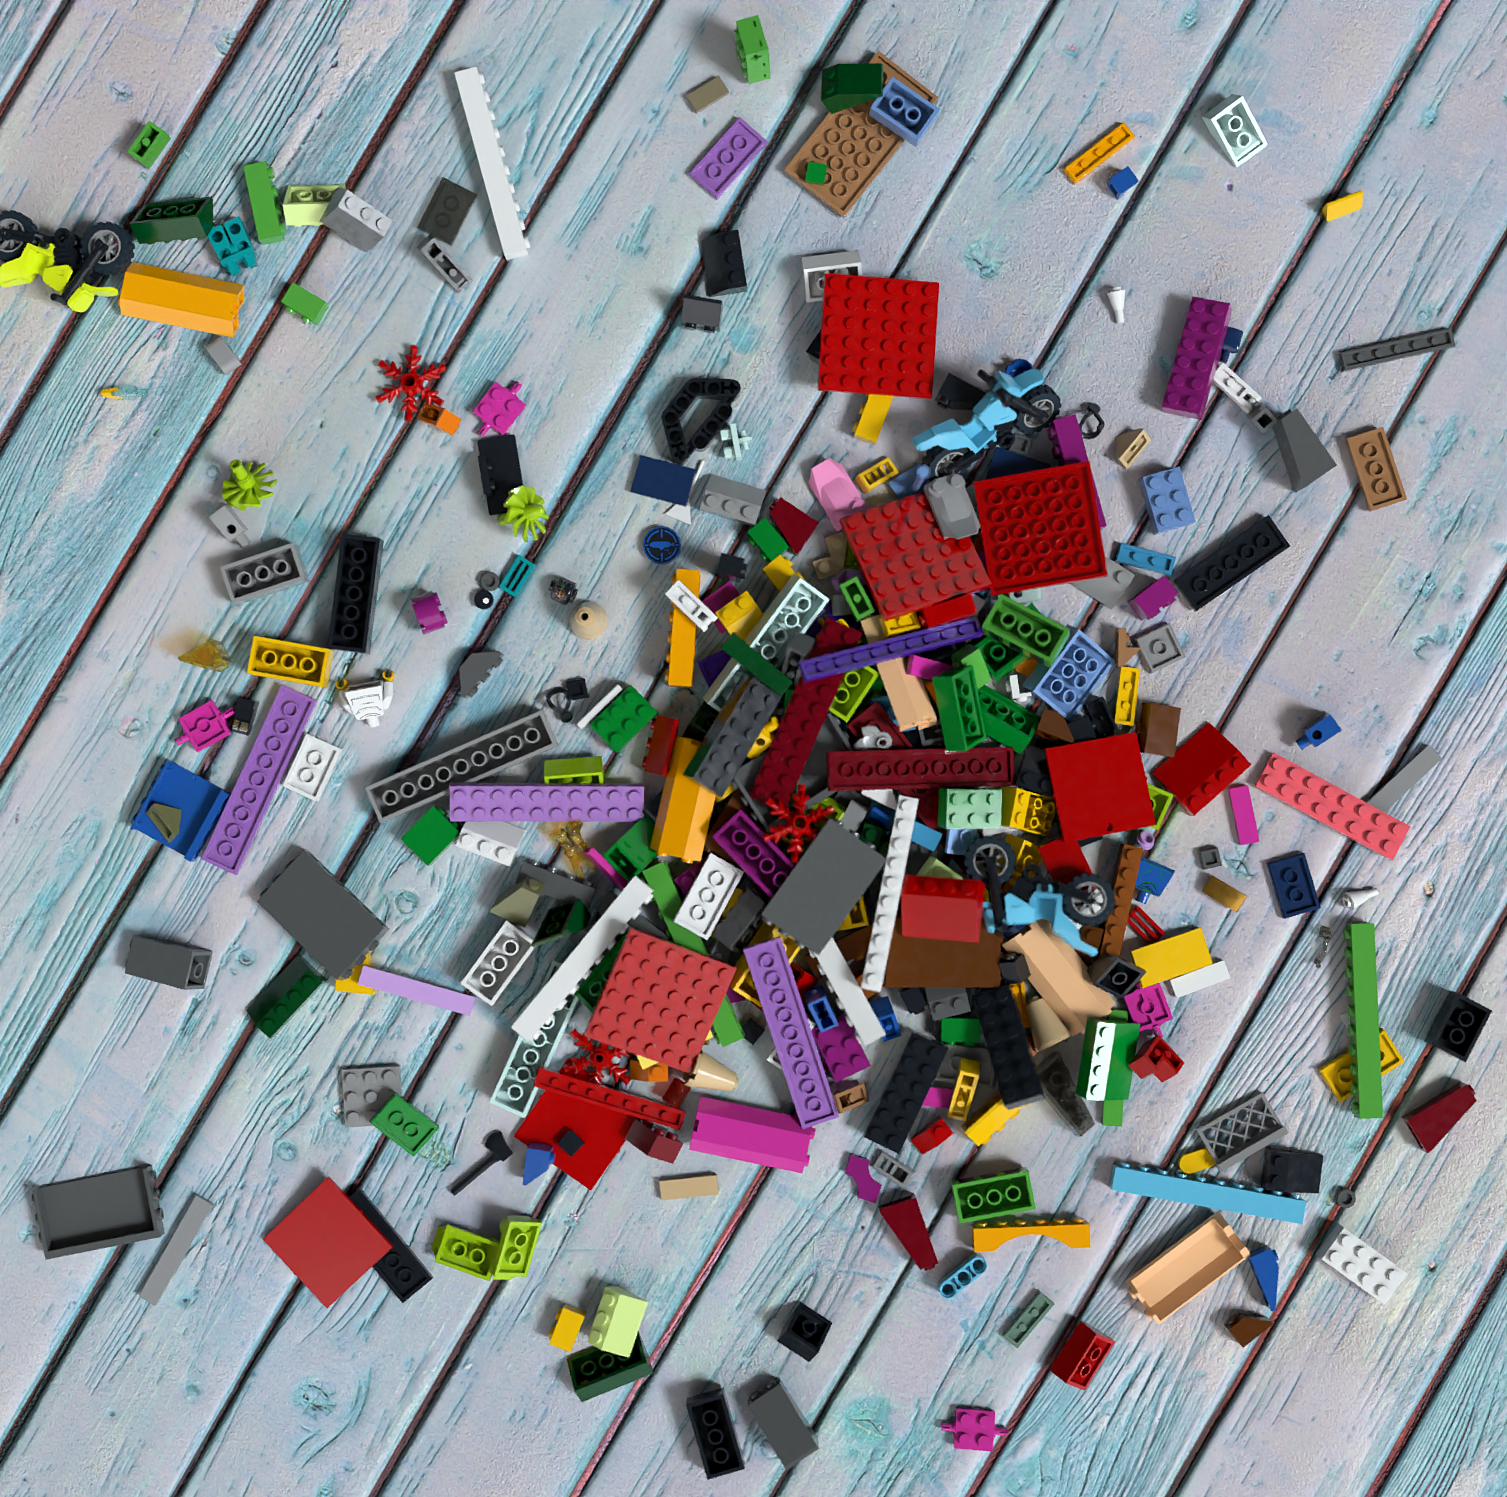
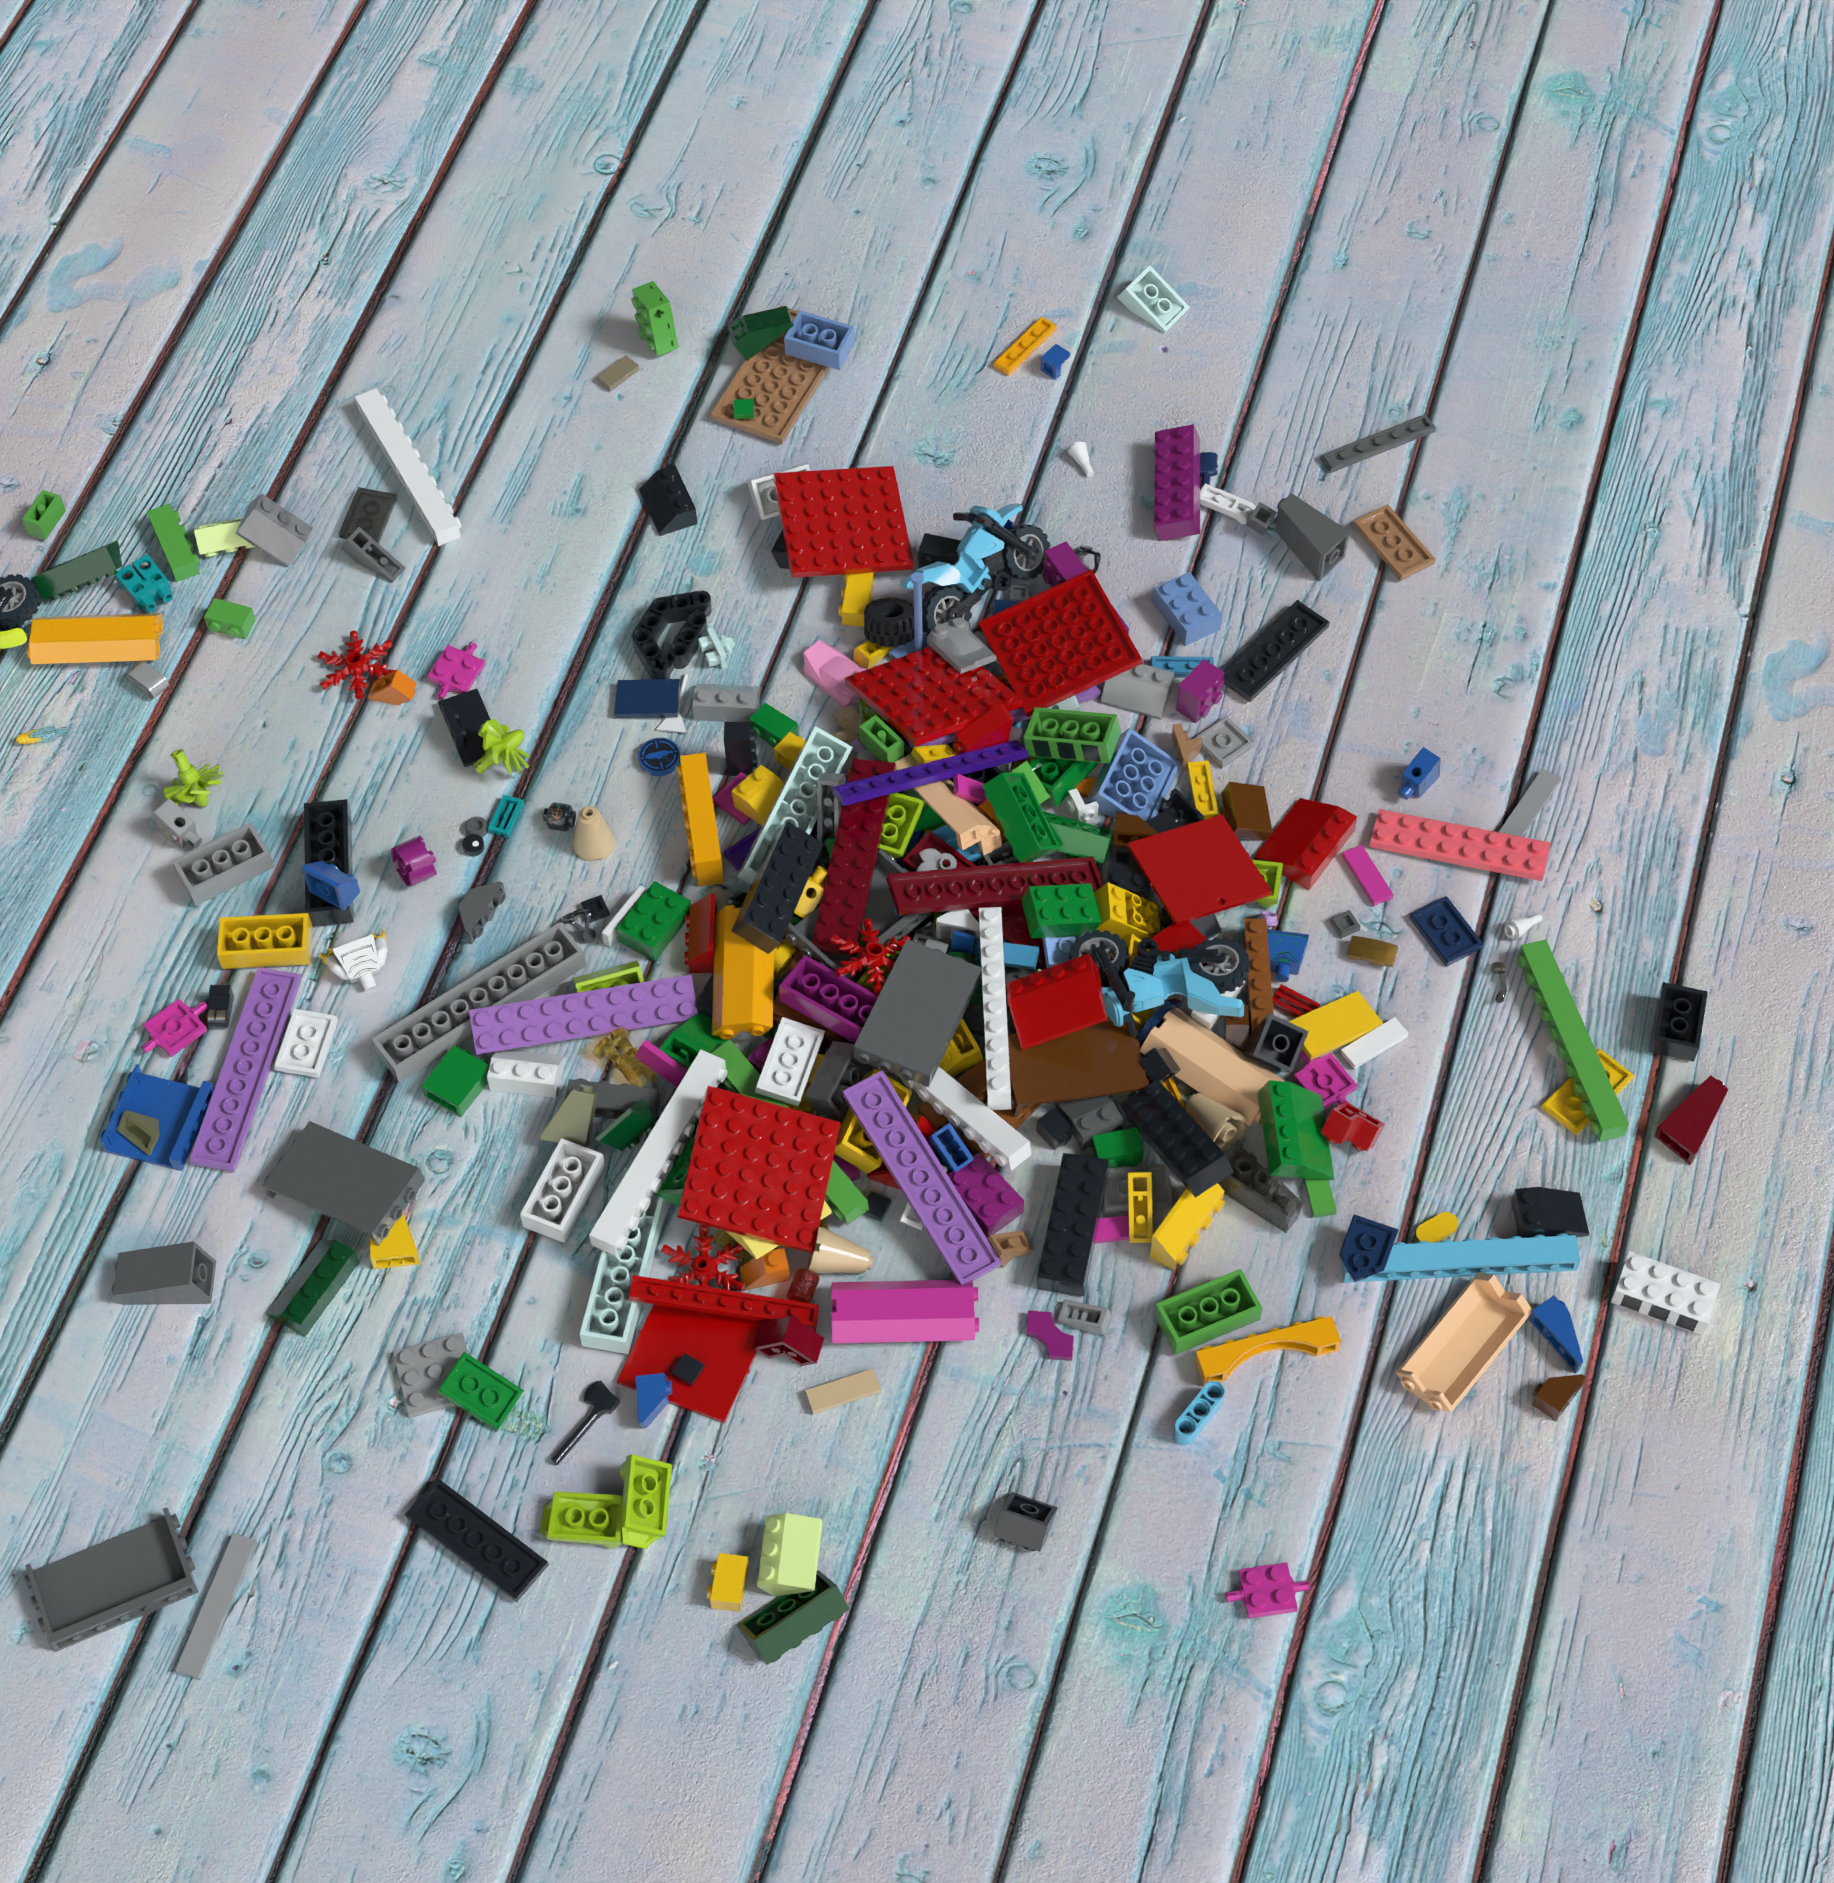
camera: 15 degrees left, 30 degrees down
clear yellow slope [178,639,232,672] -> none
red piece [263,1176,393,1308] -> none
lavender tile [358,965,475,1016] -> none
white plate [665,580,718,632] -> none
black slope [681,294,723,333] -> none
black brick [686,1387,745,1480] -> none
medium lavender tile [689,117,768,200] -> none
dark green tile [721,632,793,697] -> none
dark grey slope [748,1379,819,1470] -> none
dark red slope [769,497,819,556] -> none
blue slope [870,996,901,1042] -> none
dark red slope [878,1194,938,1271] -> none
red slope [910,1115,953,1155] -> none
sand green tile [1002,1290,1054,1348] -> none
red slope [1050,1321,1116,1390] -> none
tan slope [1116,428,1151,469] -> none
light grey fence [1196,1092,1288,1172] -> none
yellow slope [1321,190,1363,222] -> none
dark grey tile [1335,1188,1356,1208] -> none
none -> blue slope [302,861,360,911]
none -> black tyre [864,597,914,647]
none -> dark blue tile [1339,1214,1399,1283]

